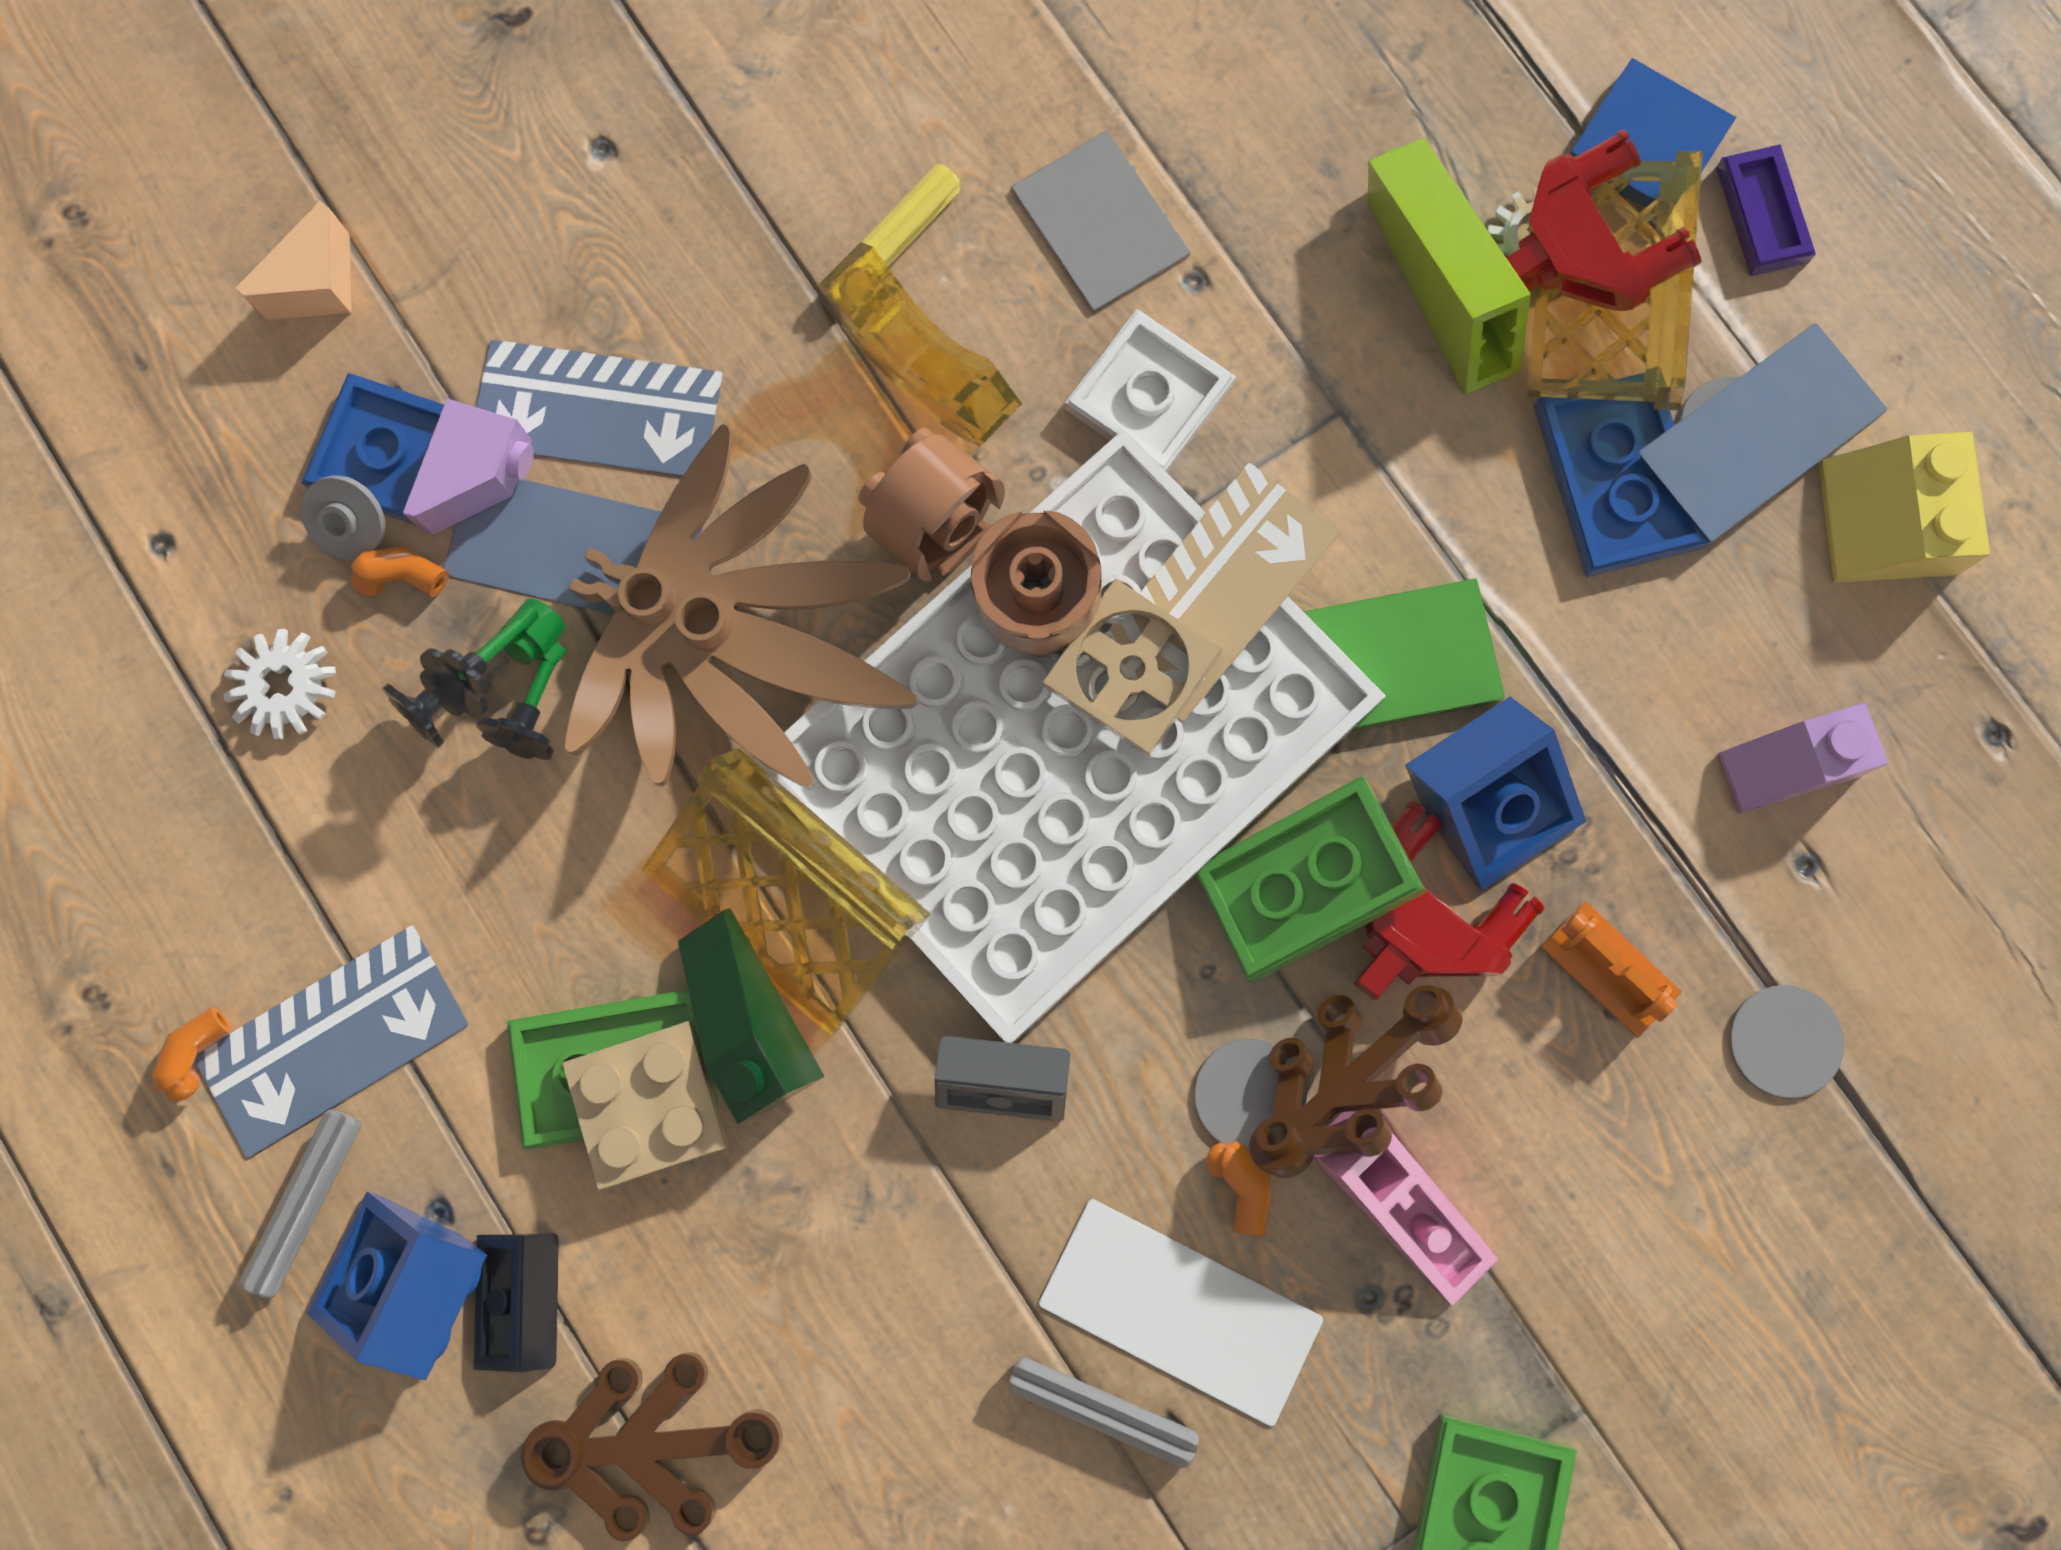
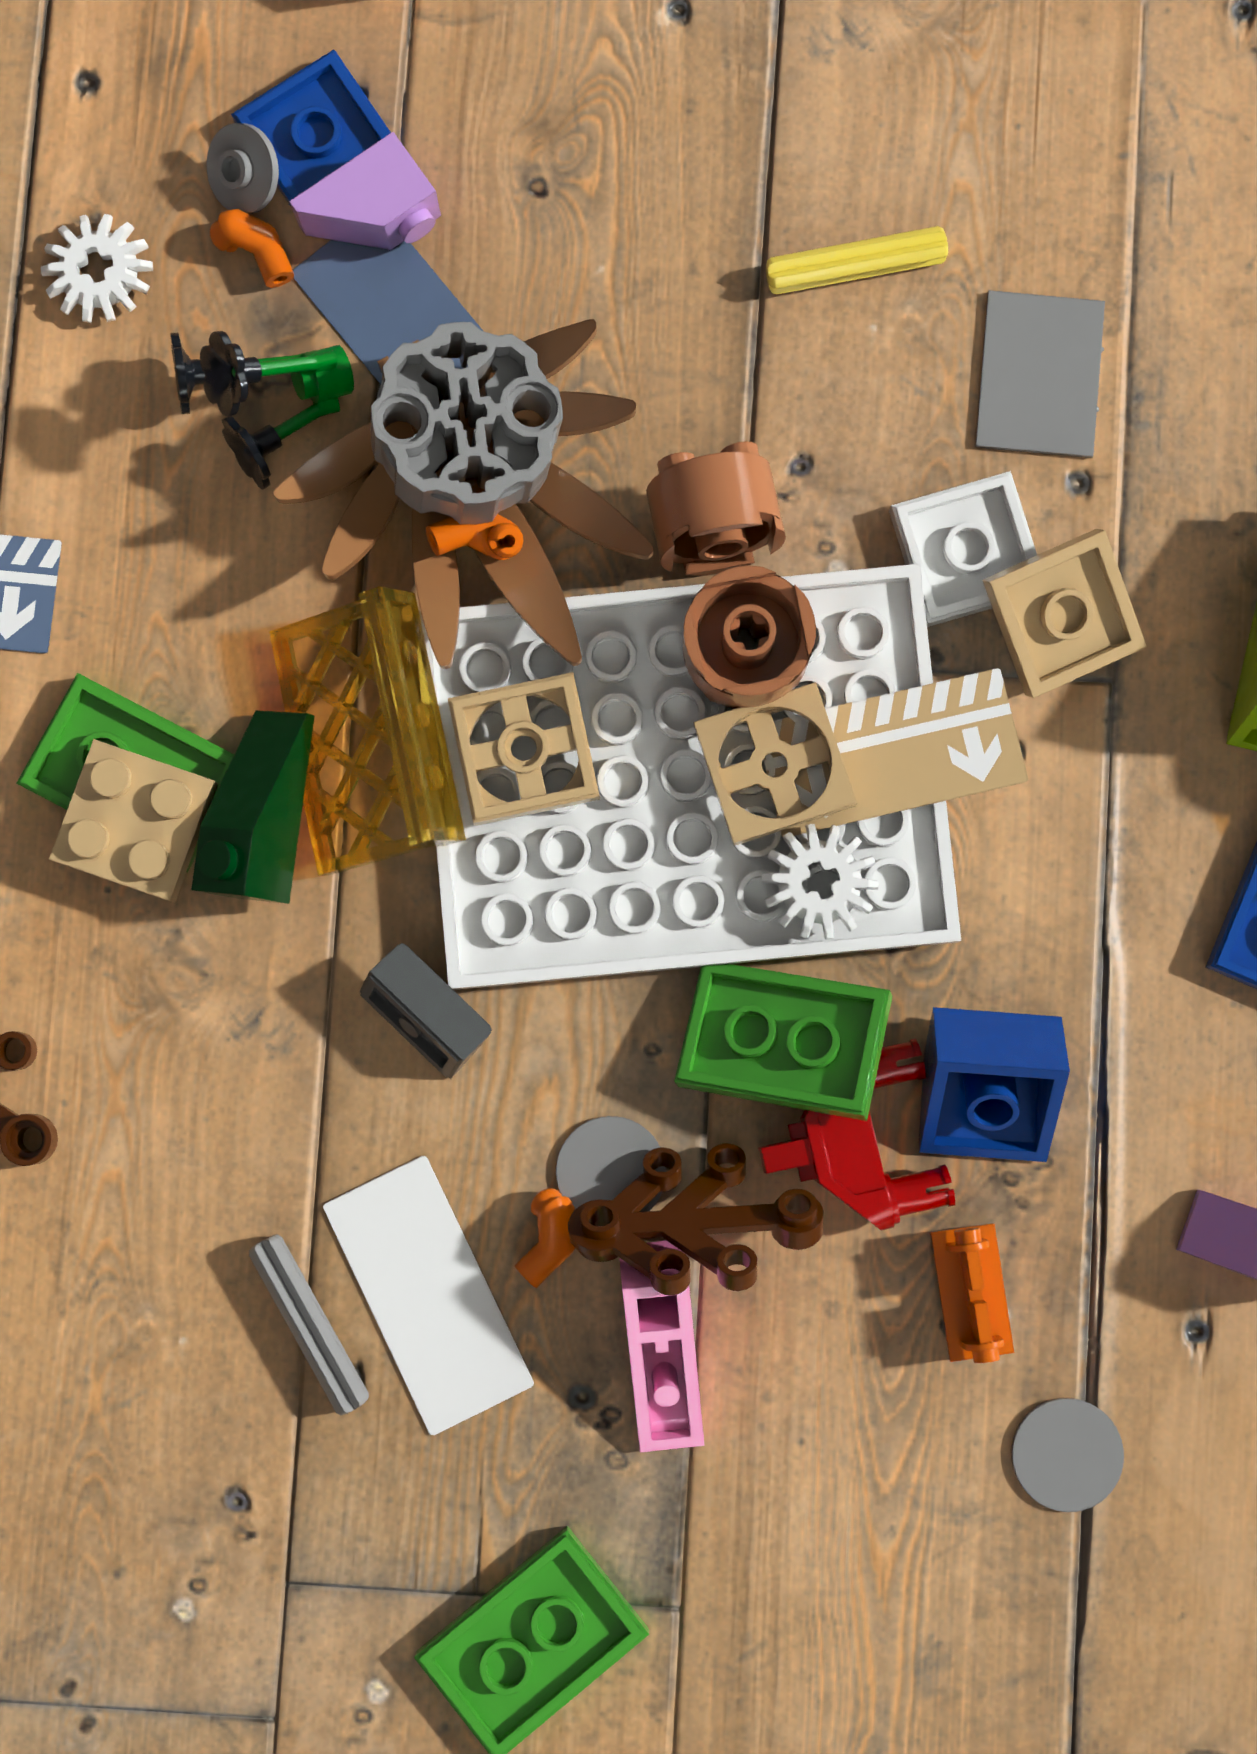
camera: 30 degrees right, 5 degrees up
sand blue sticker [476,340,723,476] -> none
clear yellow arch [817,242,1022,447] -> none
bright green tile [1303,578,1505,732] -> none
none -> light grey connector [370,322,563,524]
none -> orange arm [426,514,524,560]
none -> tan piece [448,672,600,826]
none -> white gear [762,824,879,940]
none -> tan plate [982,529,1147,698]

